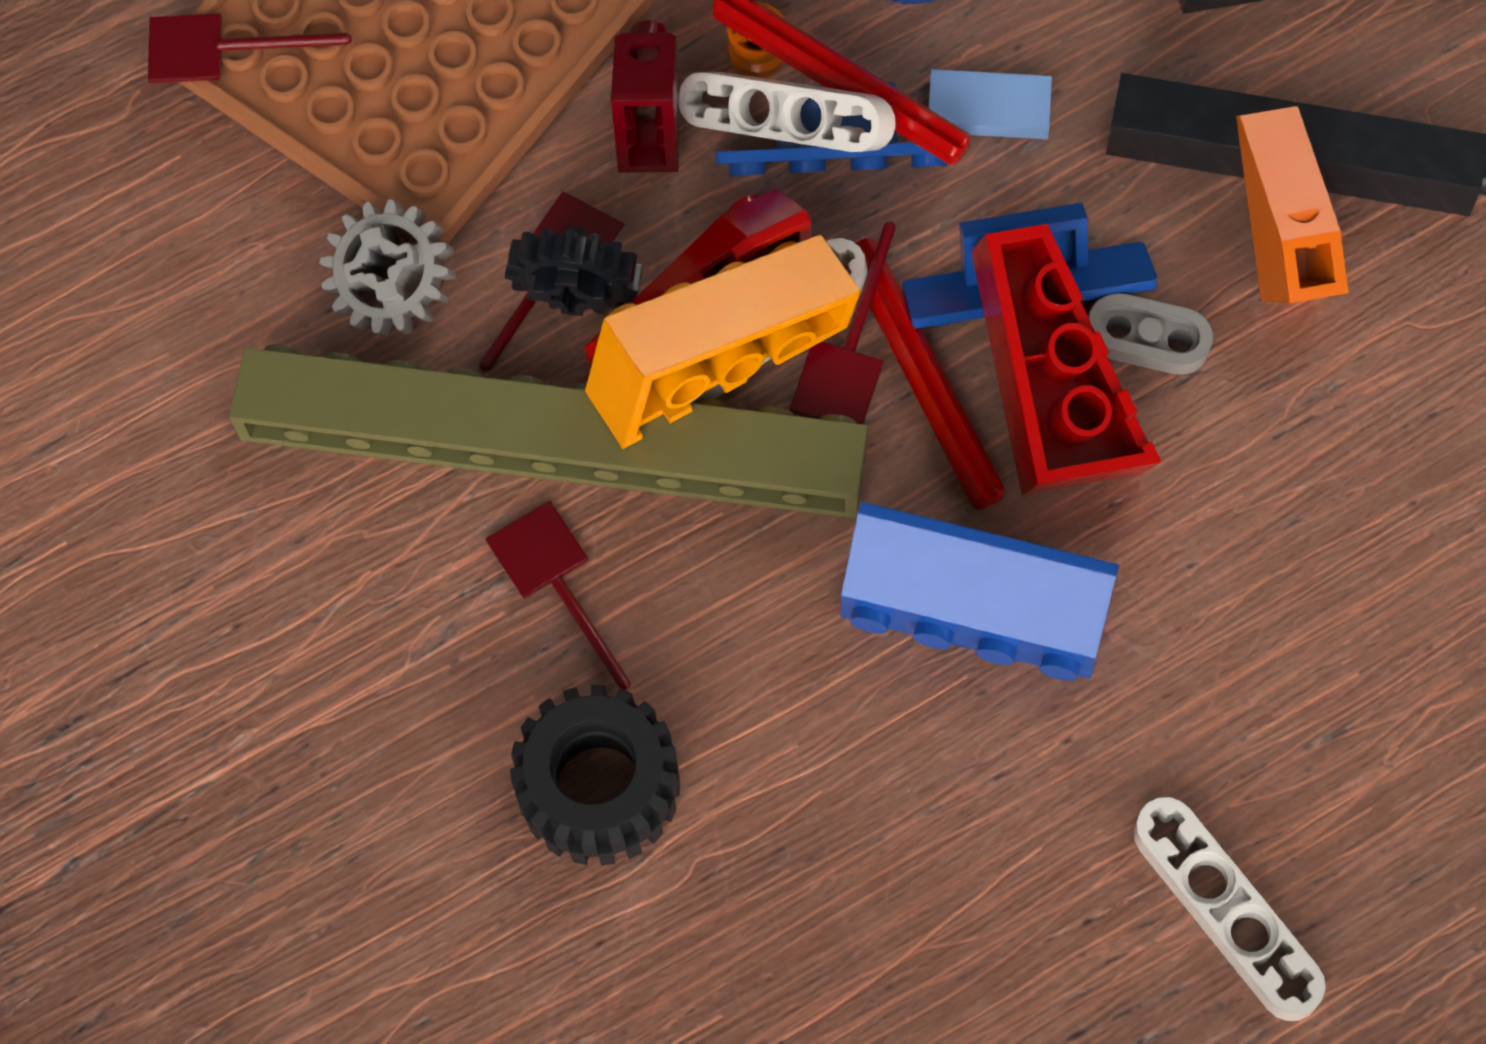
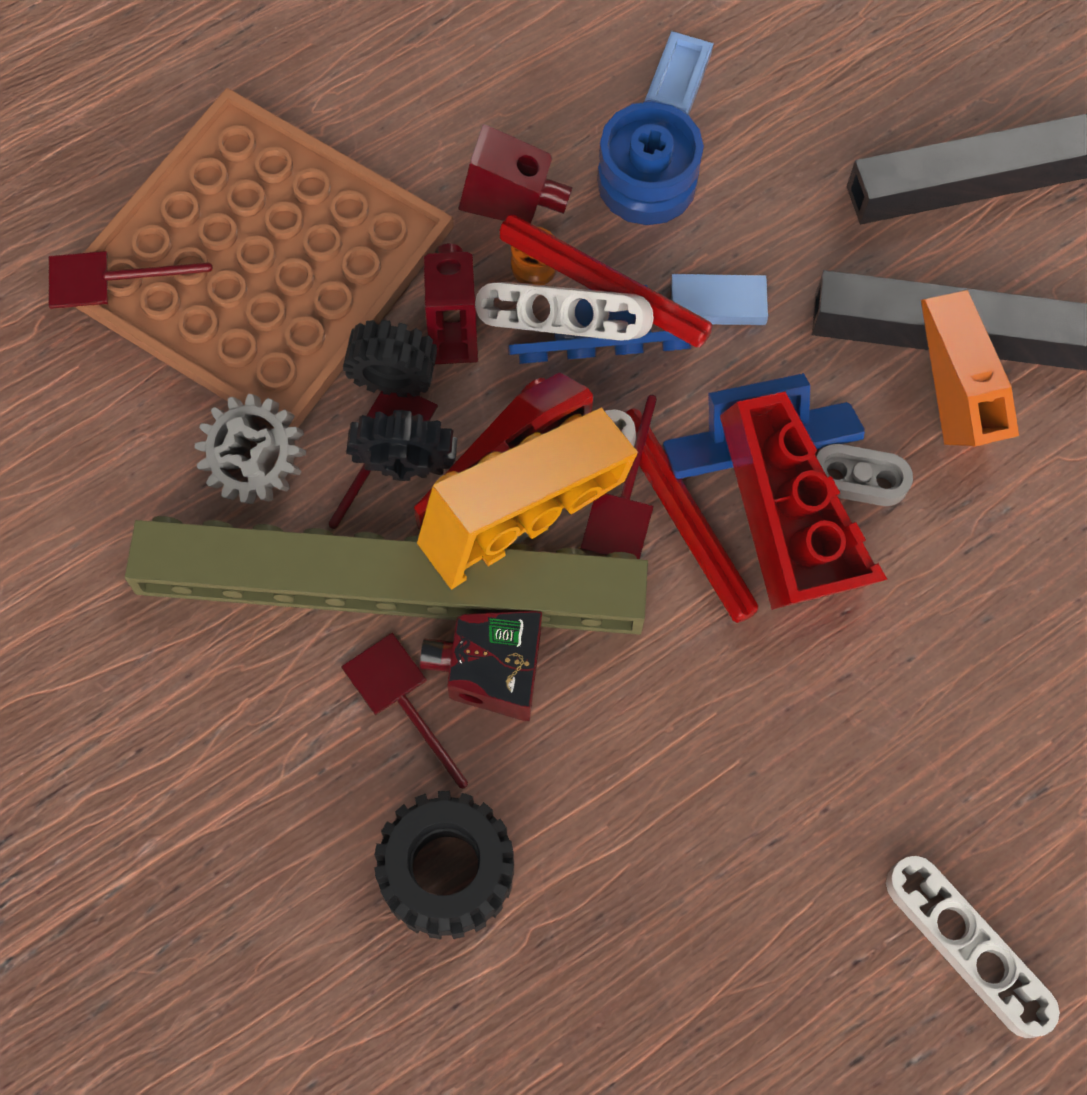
camera: 10 degrees left, 0 degrees up
slope [841,502,1119,681] -> none
none -> black tyre [343,320,438,398]
none -> torso [420,611,542,721]

